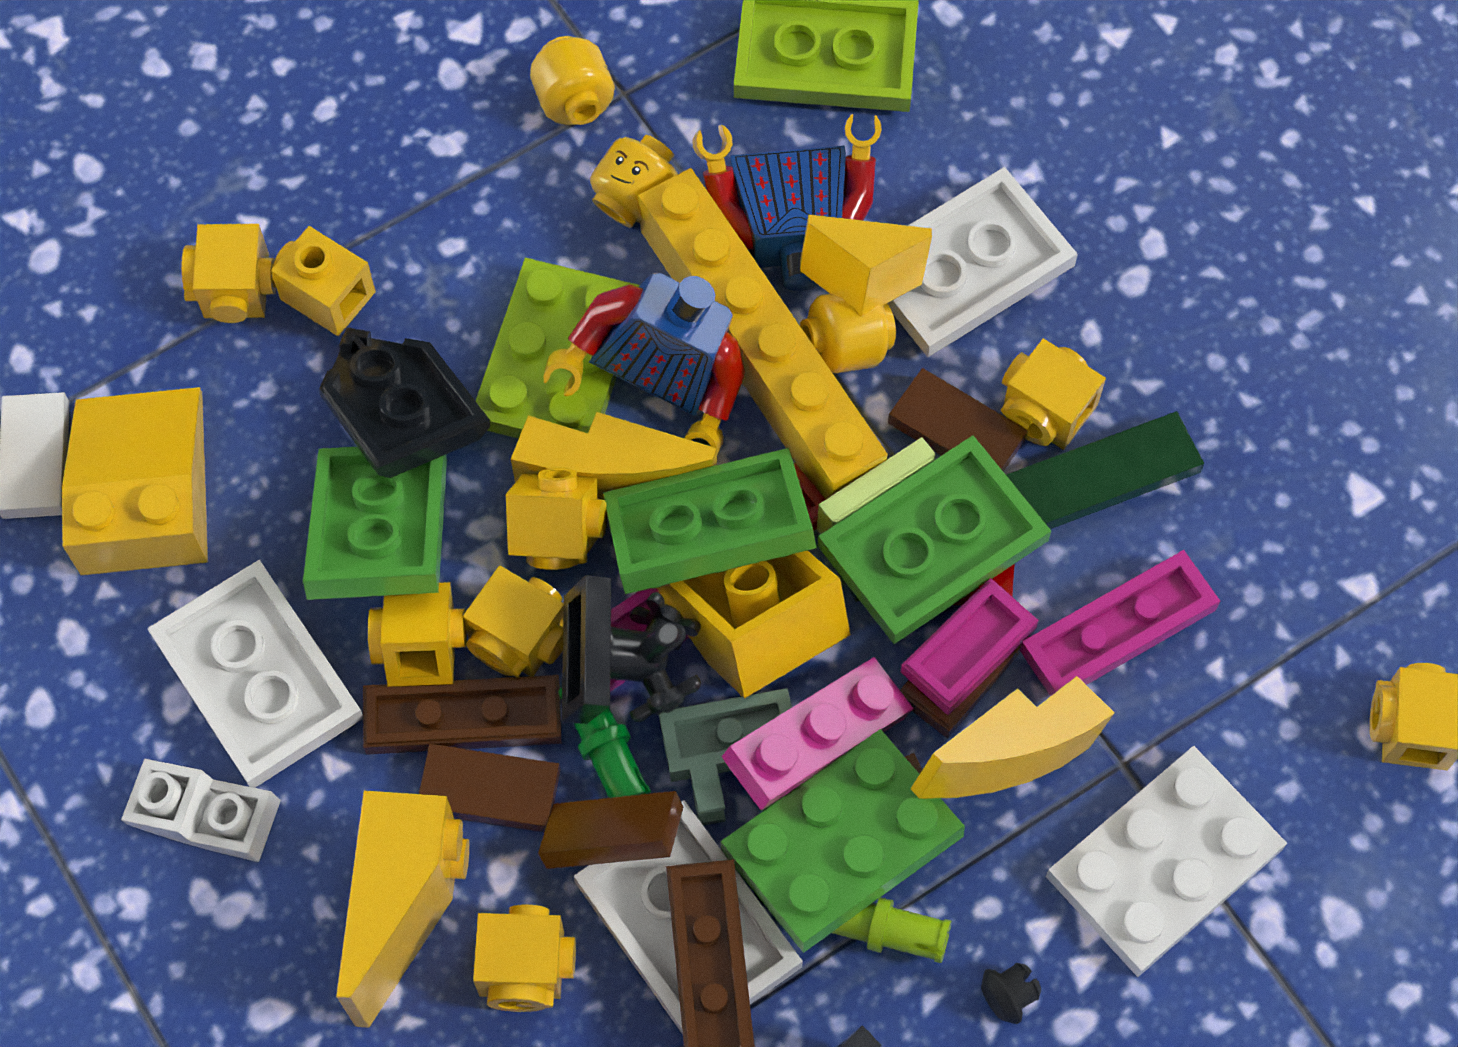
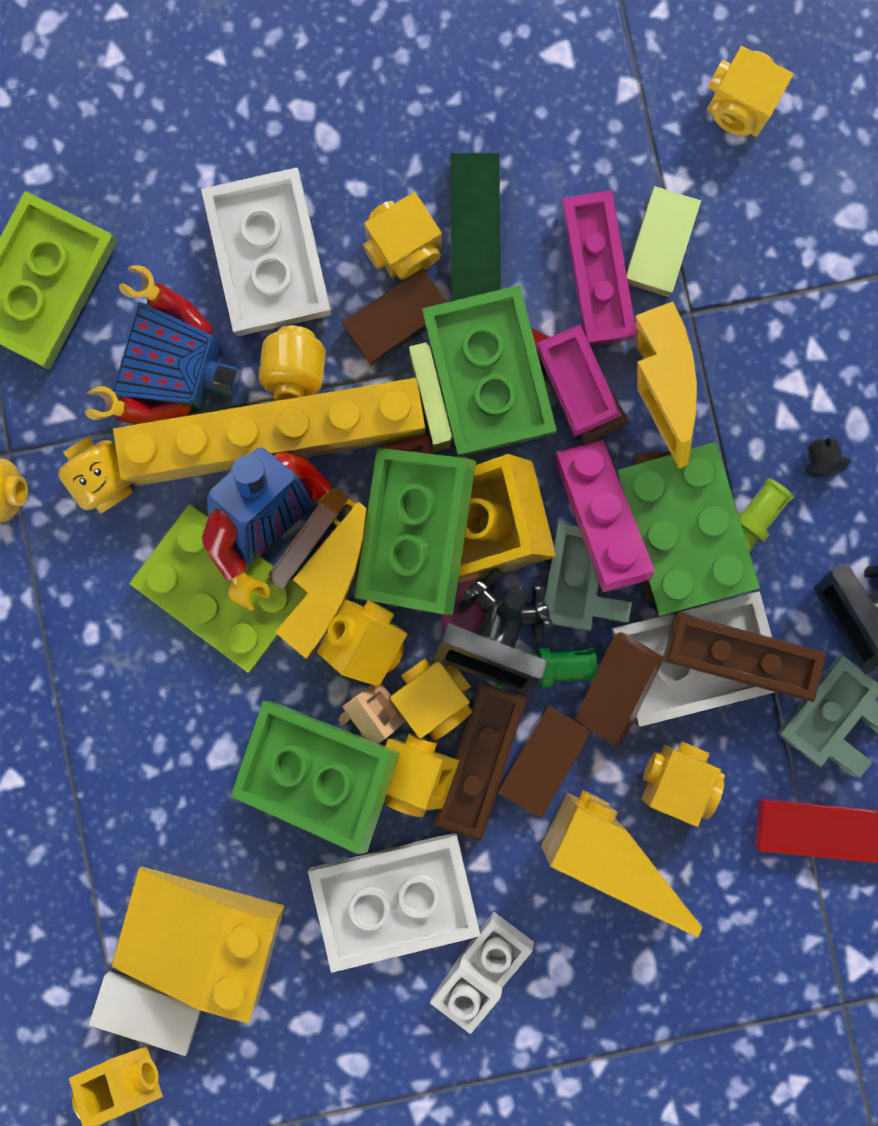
camera: 70 degrees left, 20 degrees up
yellow brick [181,224,276,323] -> none
yellow brick [270,226,376,337] -> none
black tile [319,327,490,478] -> none
yellow slope [800,215,932,317] -> none
white plate [1046,746,1287,977] -> none
none -> reddish brown tile [268,487,349,589]
none -> light nougat tile [338,683,406,744]
none -> yellowish green tile [626,186,701,297]

